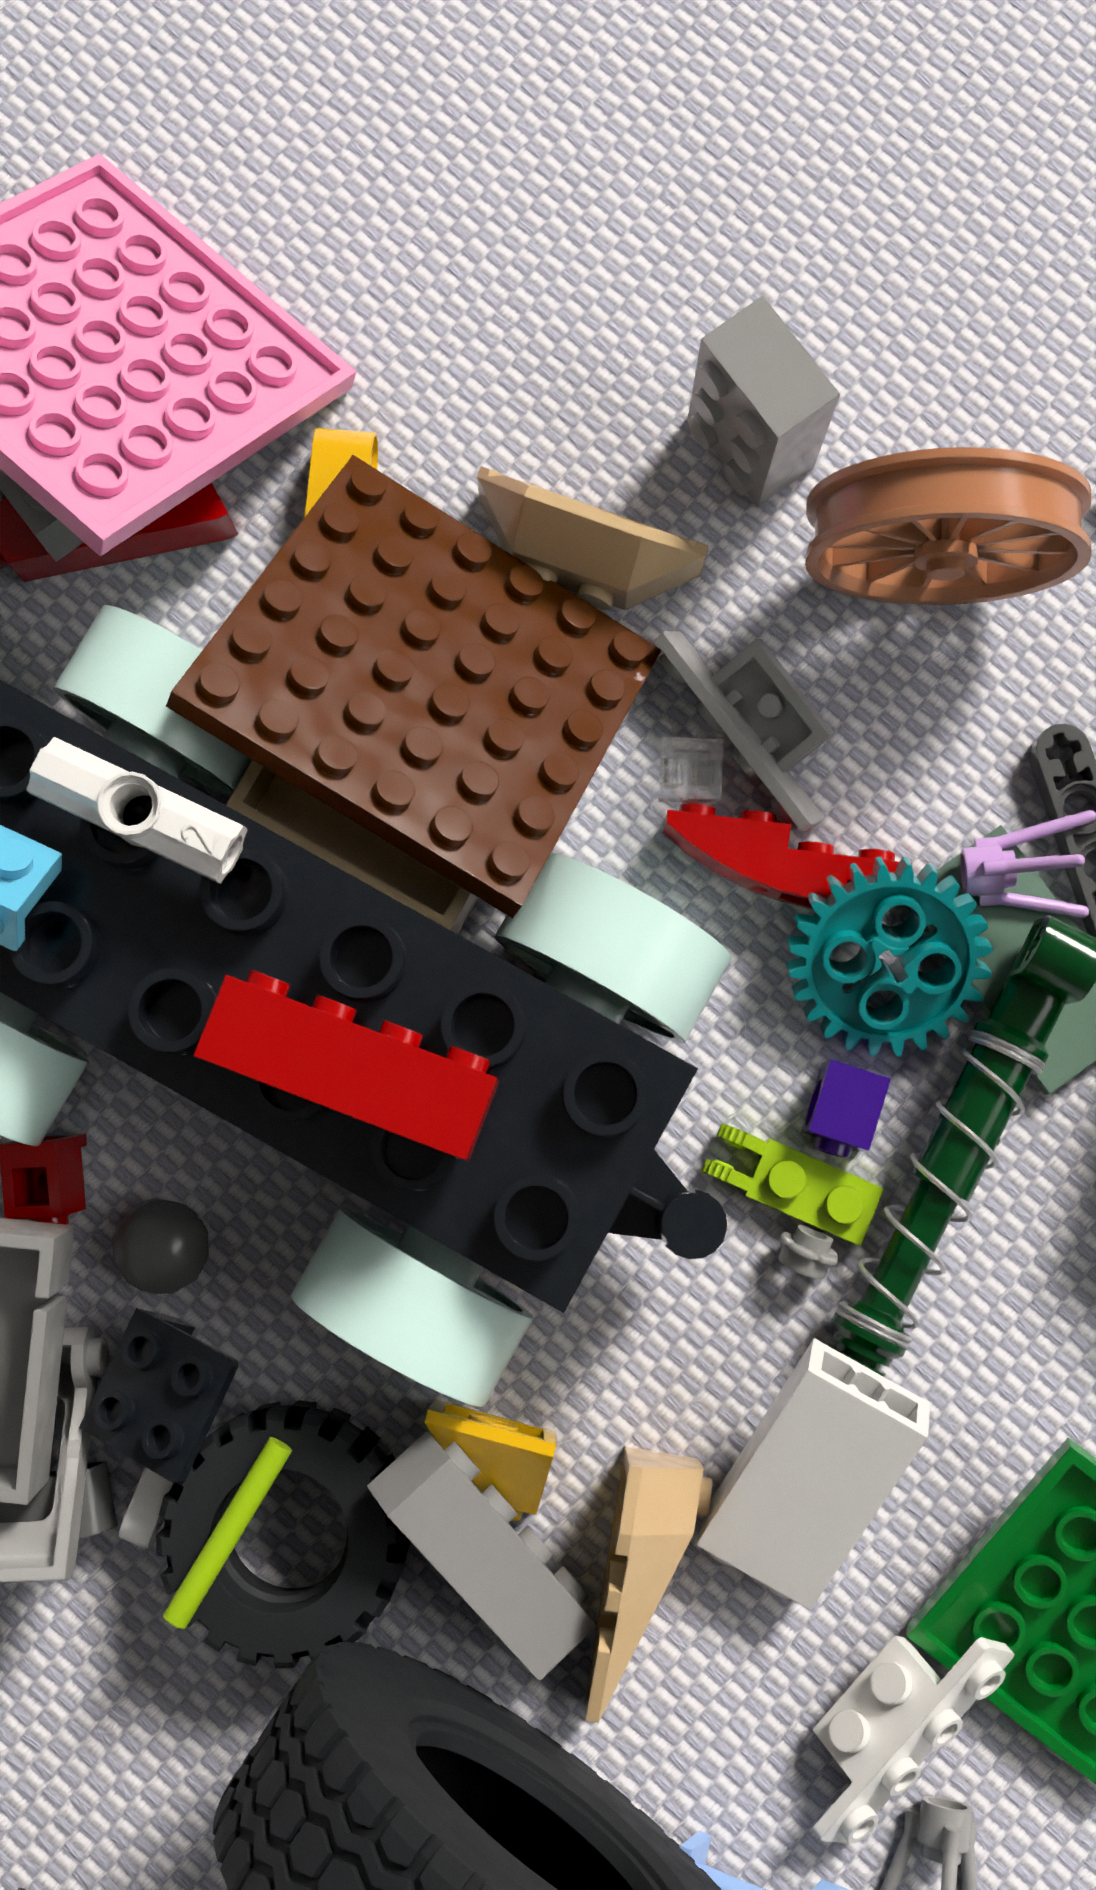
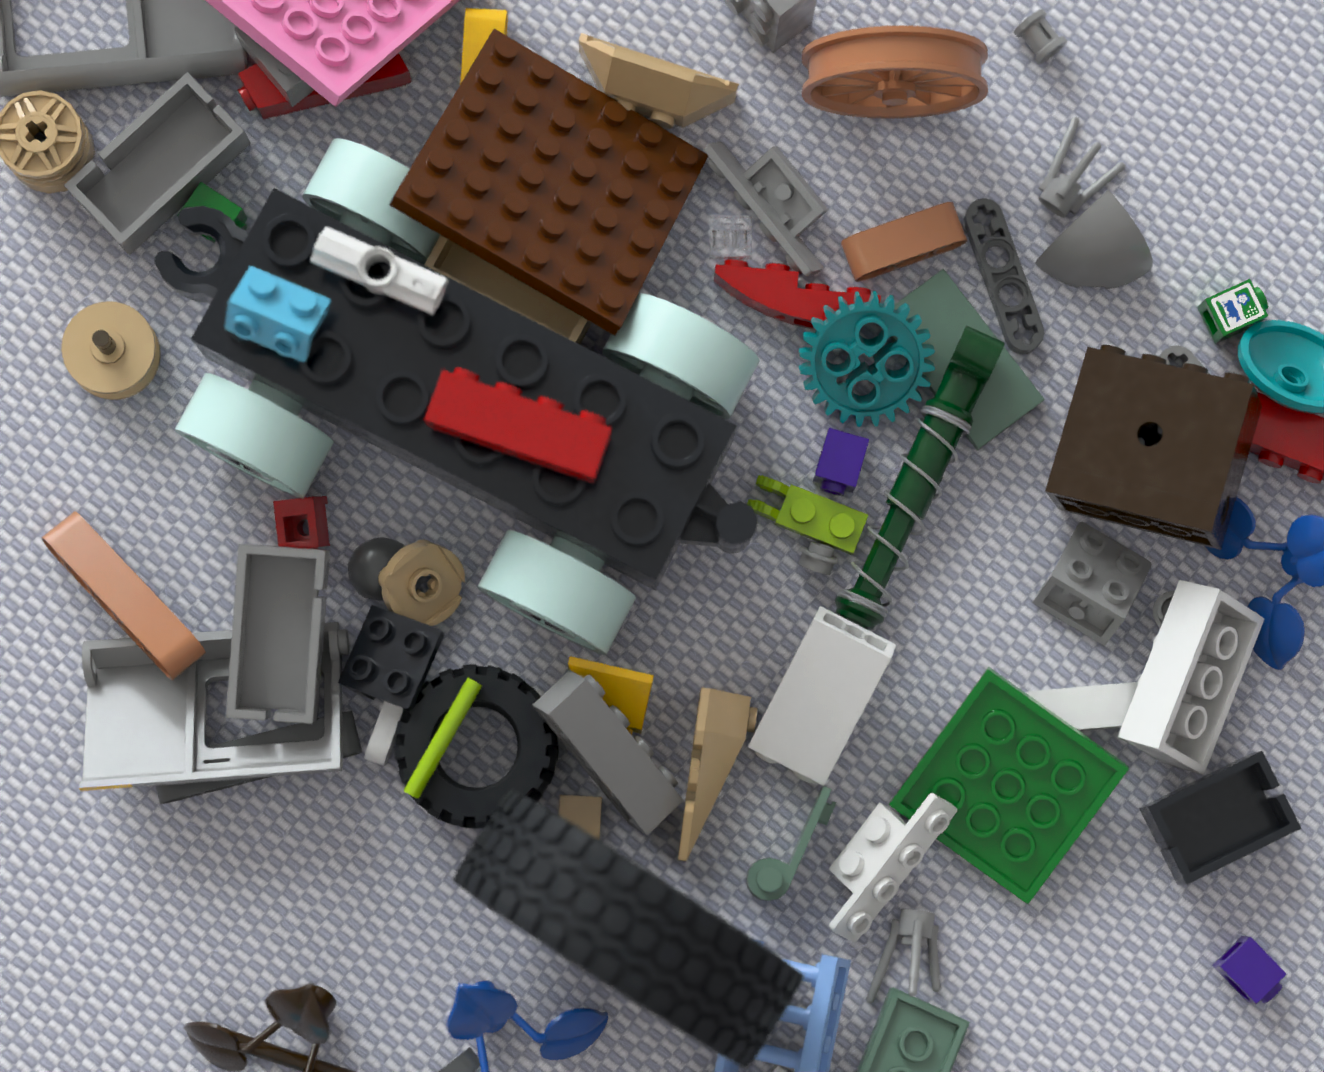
camera: 10 degrees left, 0 degrees up
lavender plant [960,810,1096,918] -> none
none -> tan plate [379,539,465,626]
none -> tan tile [559,795,602,840]
none -> sand green door [746,786,836,901]
none -> nougat beam [841,202,967,282]

